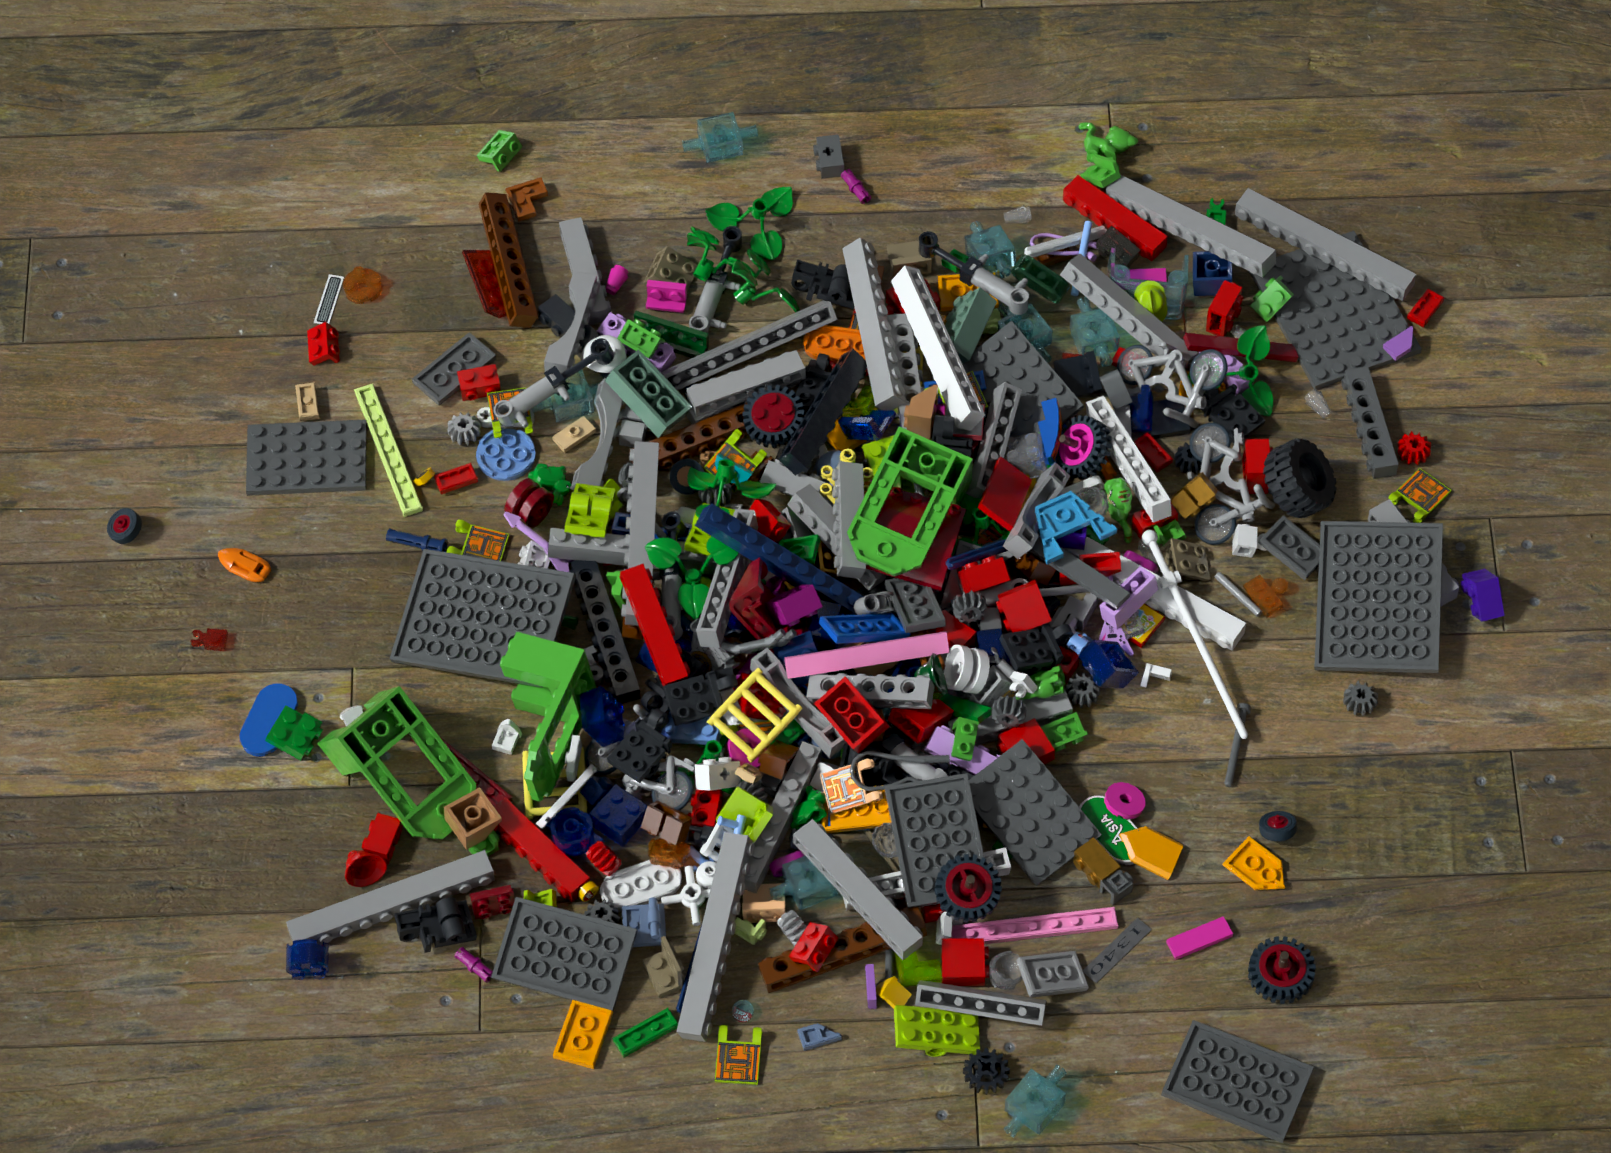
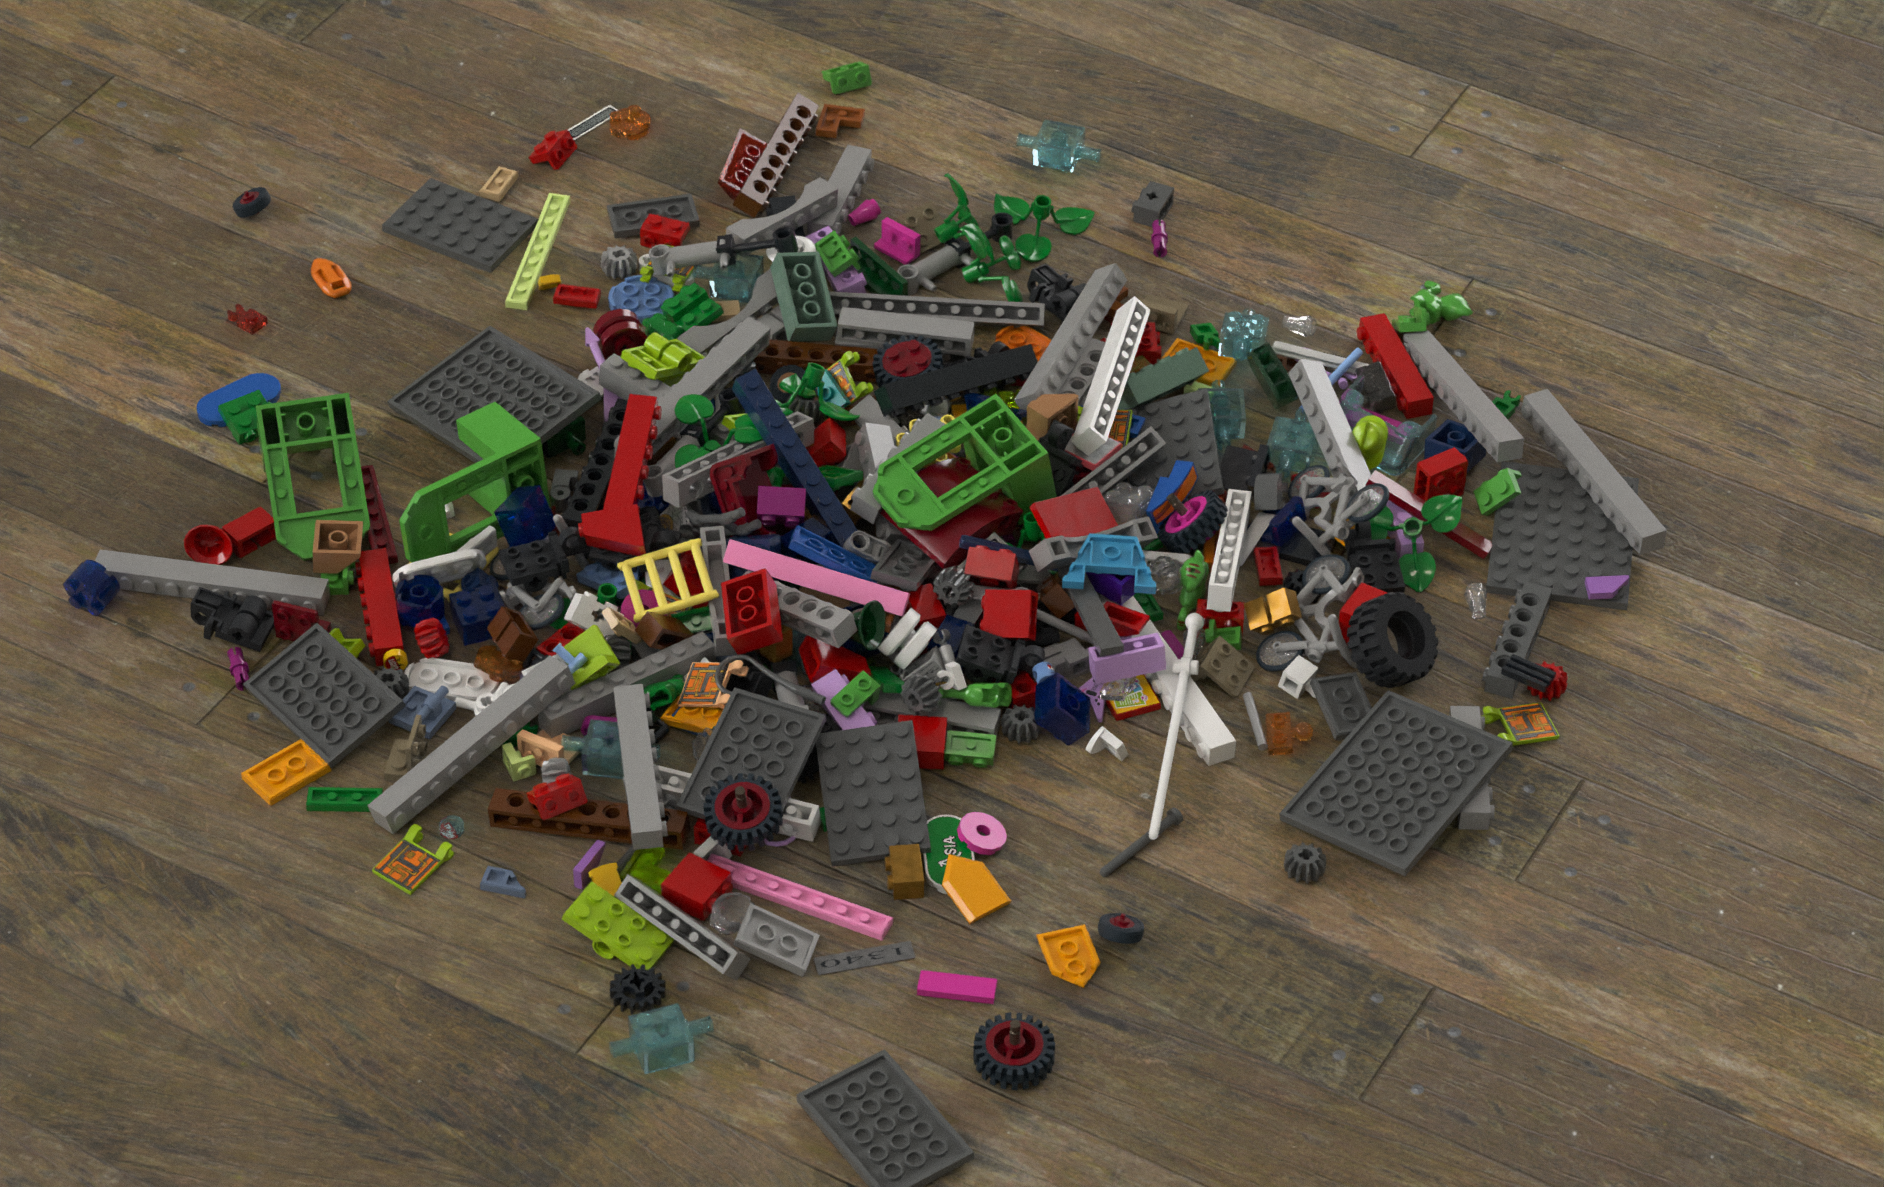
camera: 30 degrees right, 15 degrees down
dark blue pin [386,528,448,552] -> none
flag [447,519,509,561] -> none
piece [918,231,1029,315] -> none
dark grey window [1099,869,1133,905] -> none
red plate [1407,289,1444,328] -> none
dark purple brick [1461,568,1505,622] -> none
none -> red slope [578,504,646,556]
none -> green plate [660,282,724,332]
none -> black tile [1501,654,1556,693]

